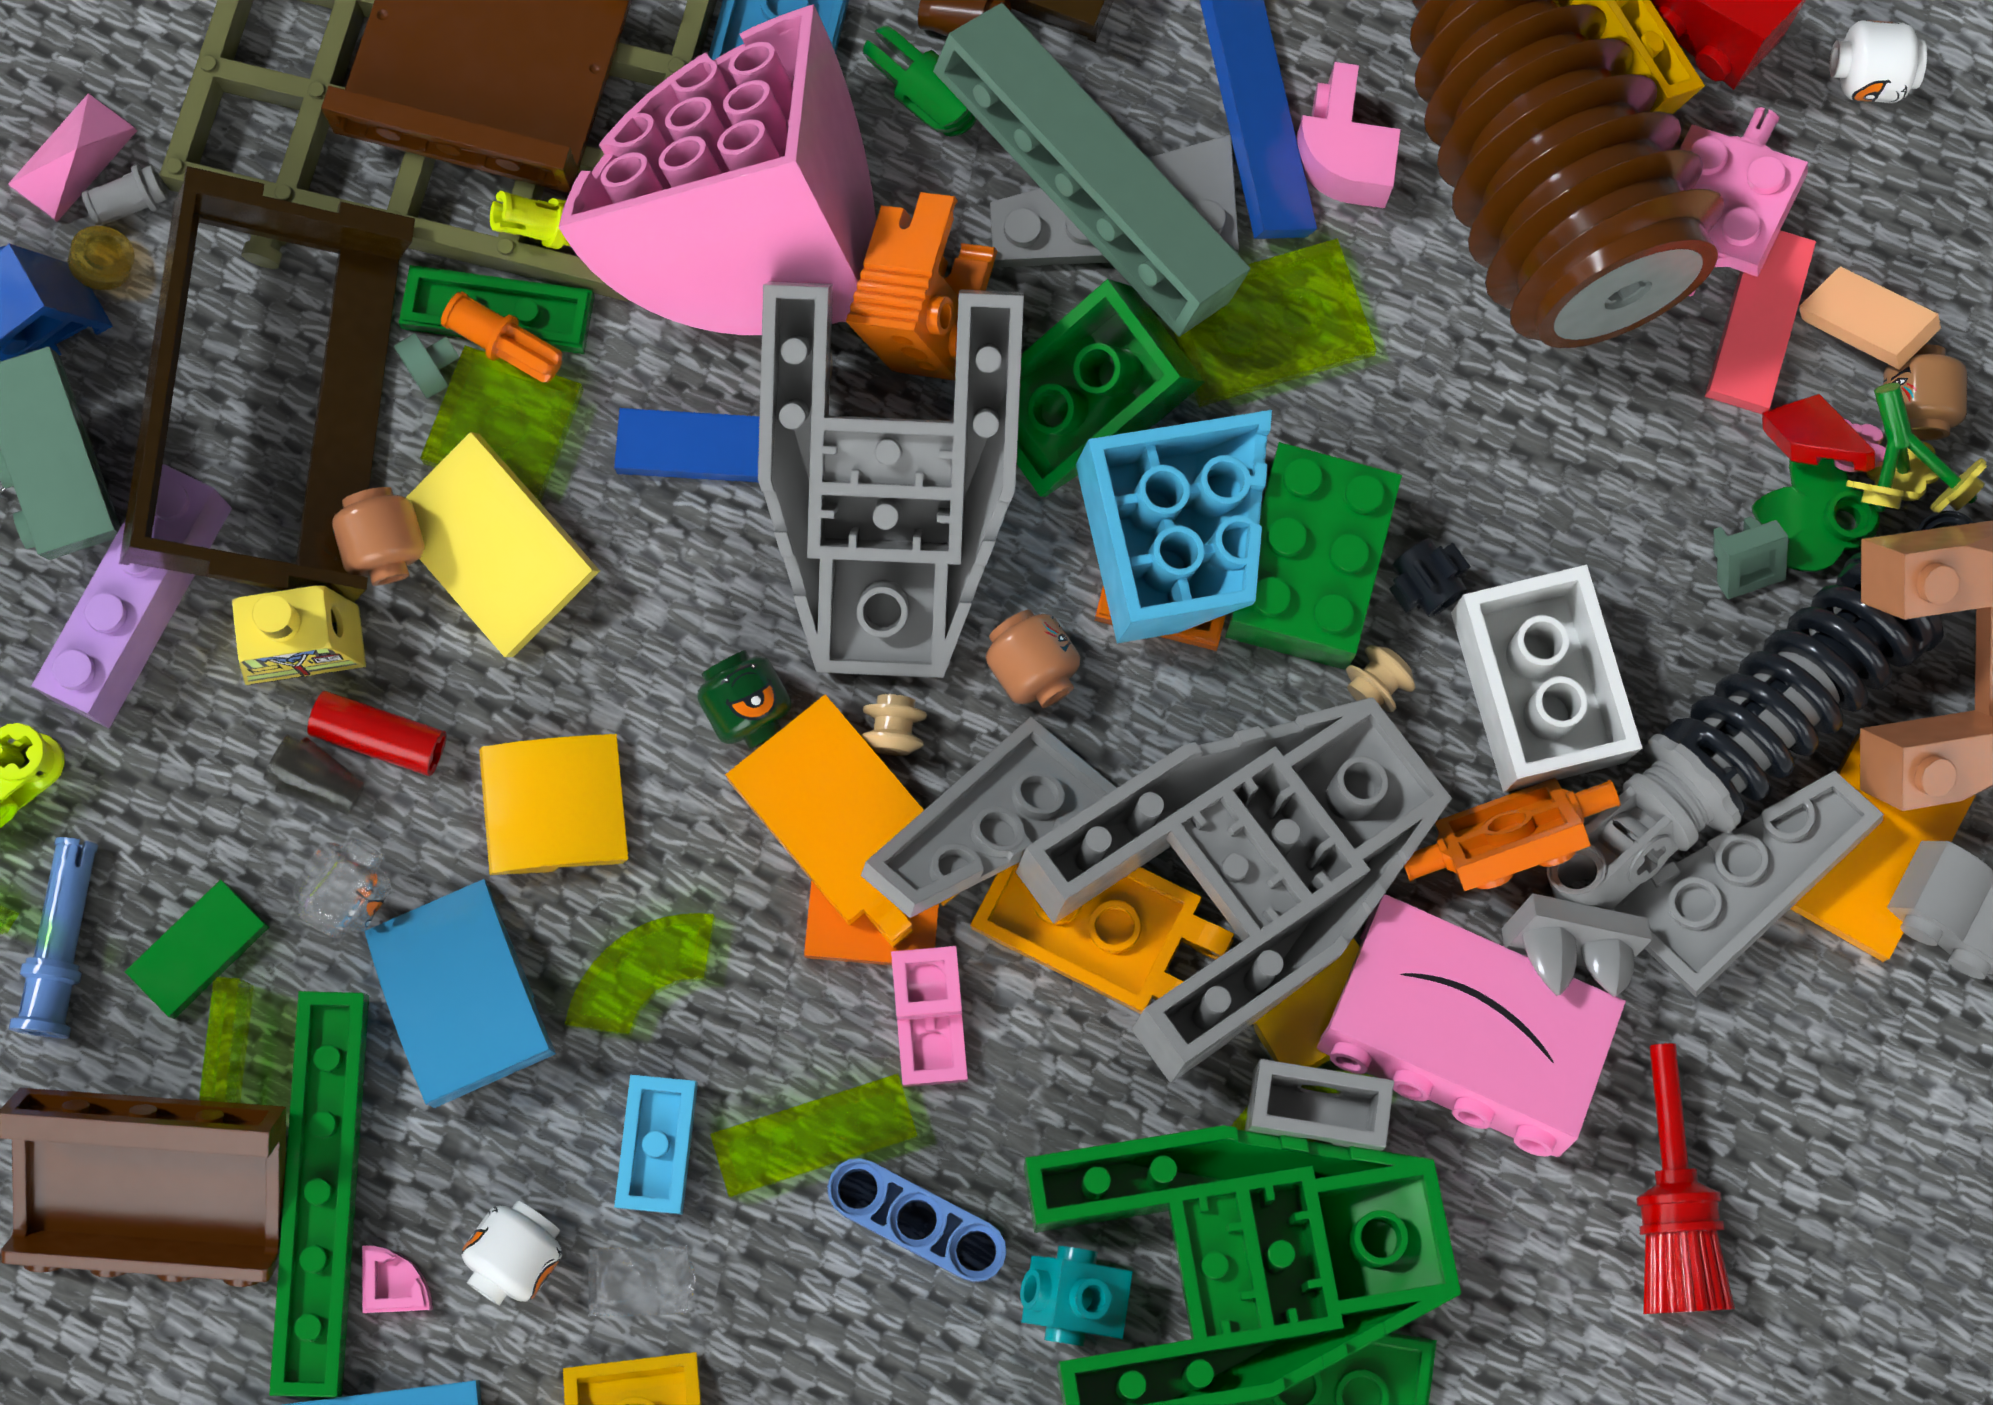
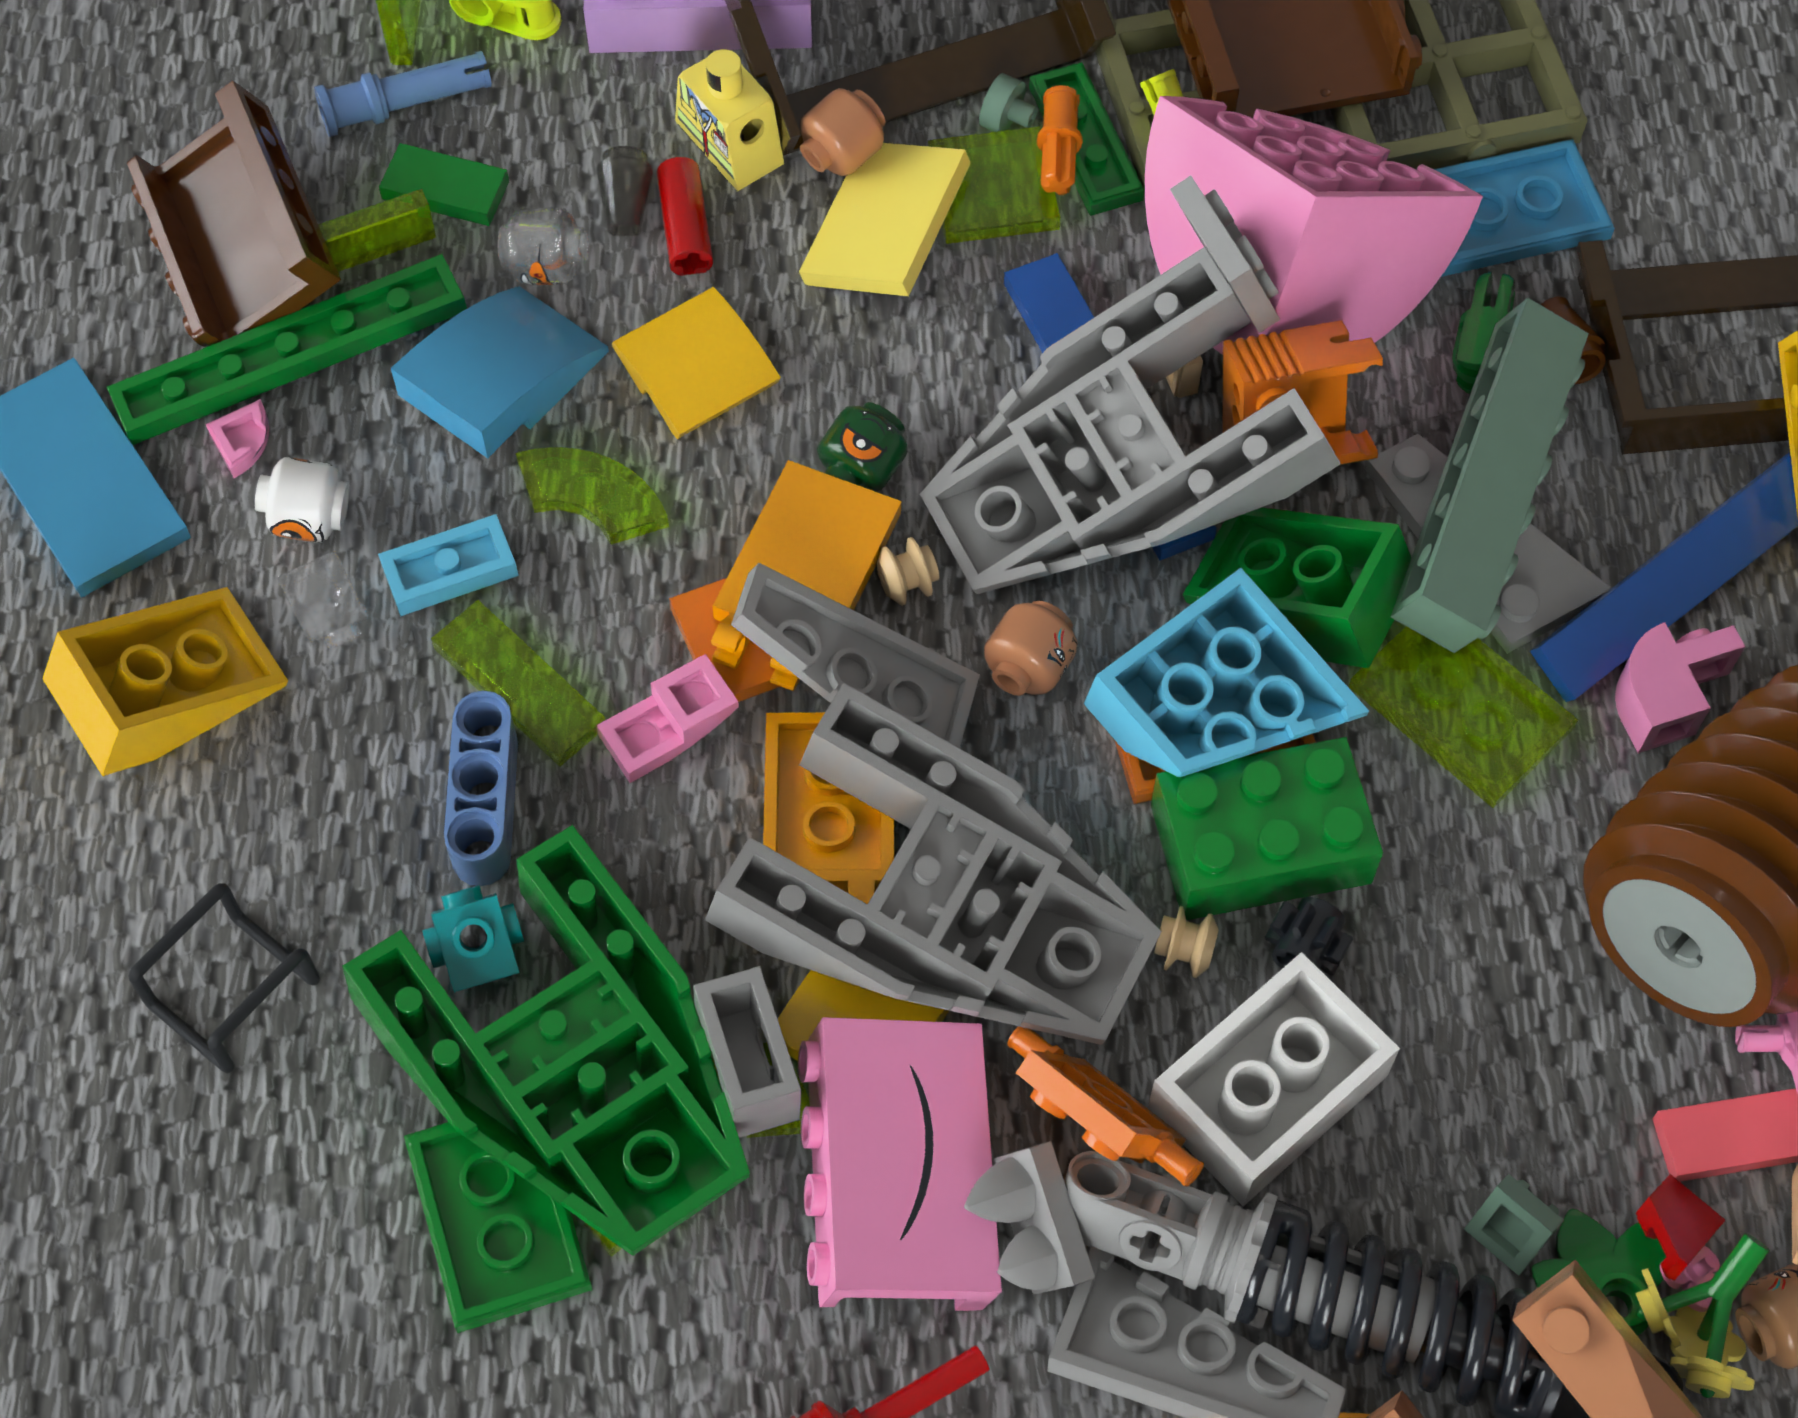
camera: 65 degrees right, 15 degrees down
none -> light grey plate [1170,175,1280,333]

